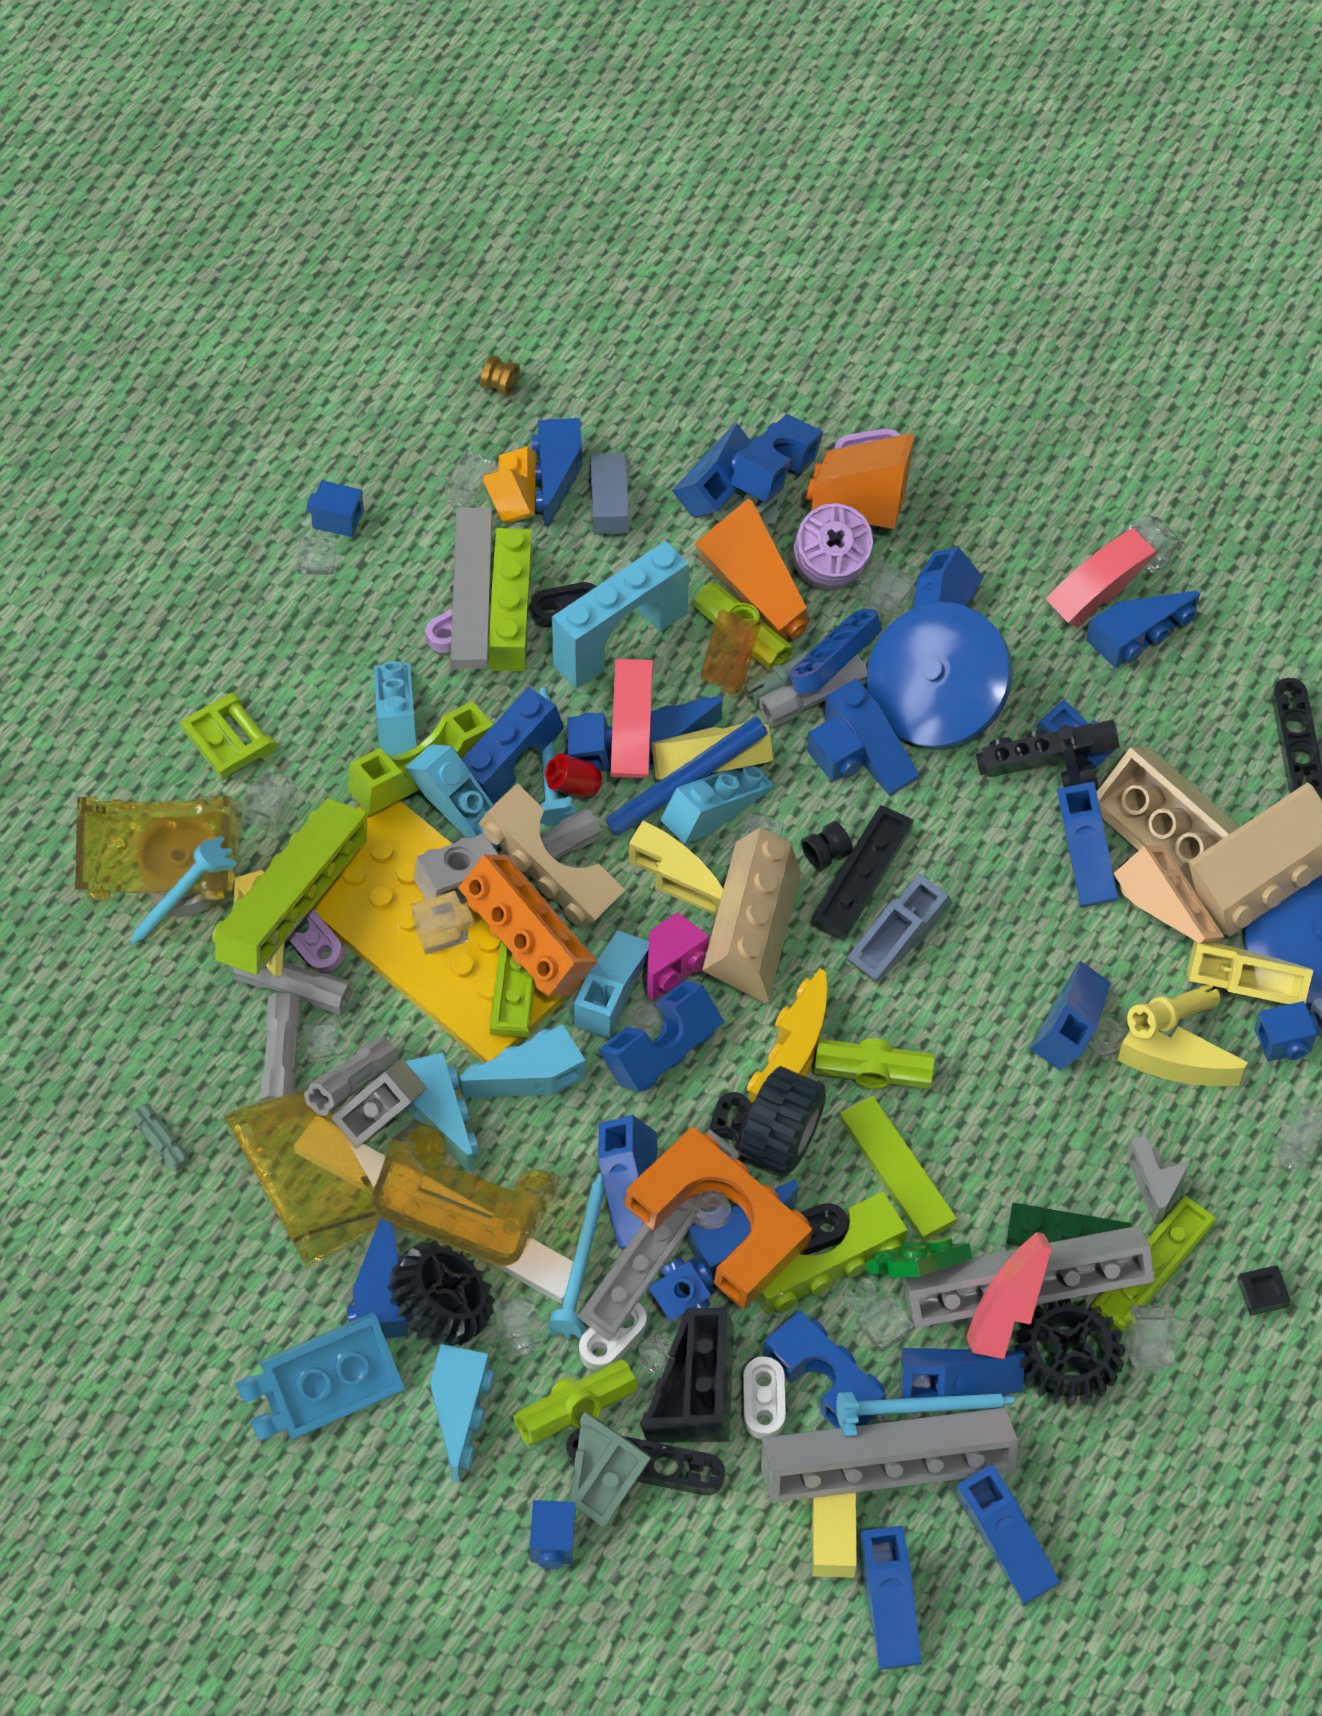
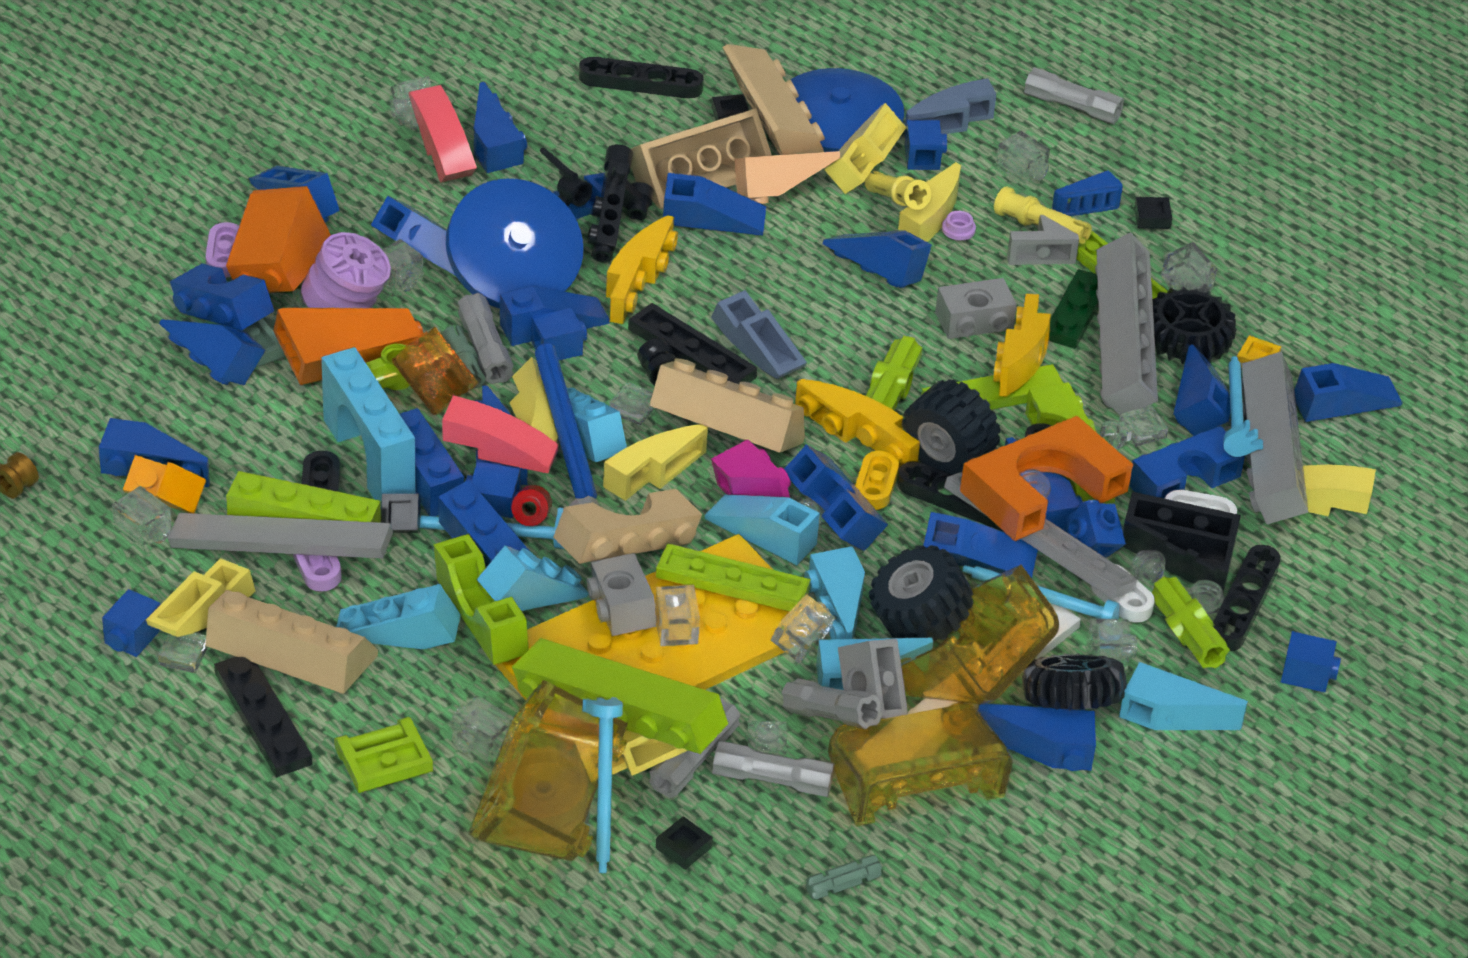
camera: 80 degrees left, 15 degrees down
dark azure tile [235,1312,405,1440] -> none
orange brick [458,854,597,996] -> none
sand green wing [570,1411,652,1528] -> none
sand blue slope [590,453,629,534] -> none
blue beam [789,609,882,693] -> none
blue slope [858,1525,922,1670] -> none
green plate [866,1237,972,1278] -> none
coral slope [966,1232,1052,1359] -> none
none -> light yellow slope [146,558,256,637]
none -> tan slope [205,590,378,694]
none -> black plate [214,657,313,778]
none -> blue slope [249,166,340,223]
none -> plate [381,494,421,533]
none -> blue arch [400,408,464,516]
none -> black plant [540,147,593,207]
none -> yellow slope [606,215,678,324]
none -> black plate [656,816,713,870]
none -> clear brick [771,594,836,664]
none -> yellow plate [855,451,899,510]
none -> black wheel [869,545,973,644]
none -> light grey brick [935,278,1017,339]
none -> lavender plate [942,211,976,240]
none -> yellow slope [993,293,1051,397]
none -> light yellow pin [994,186,1092,244]
none -> blue slope [1052,170,1123,216]
none -> clear plate [1188,580,1224,614]
none -> yellow plate [1237,335,1282,368]

